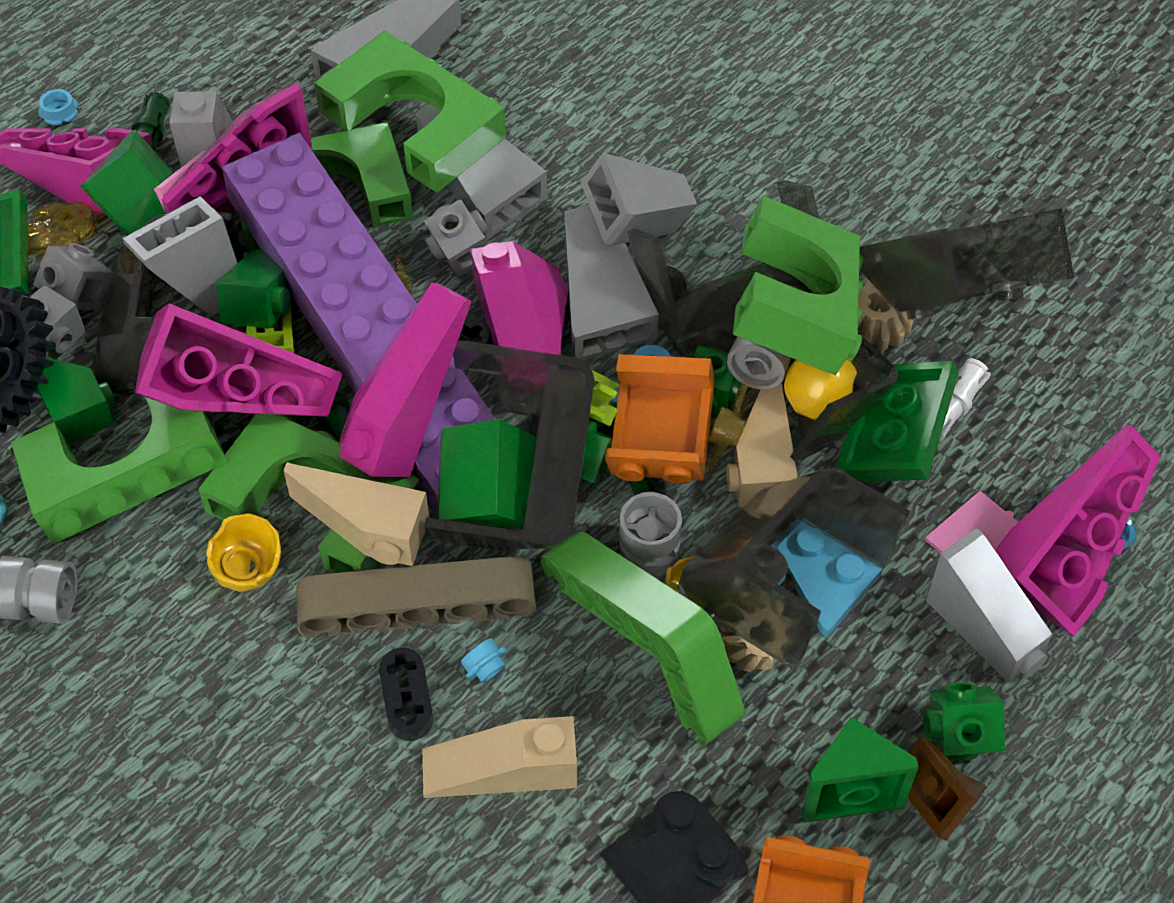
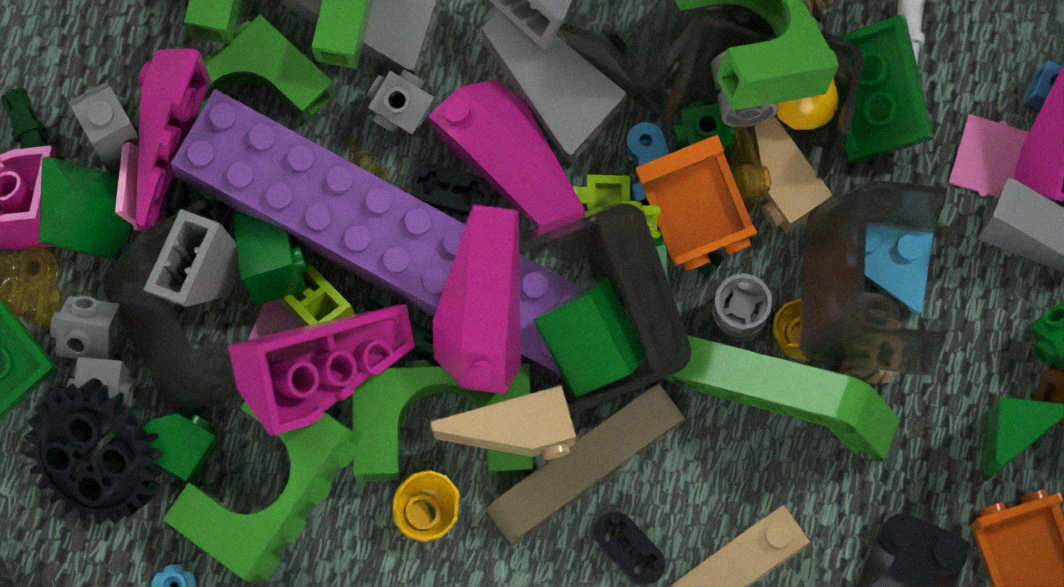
camera: 30 degrees left, 20 degrees up
medium azure plate [460,638,507,683] -> none

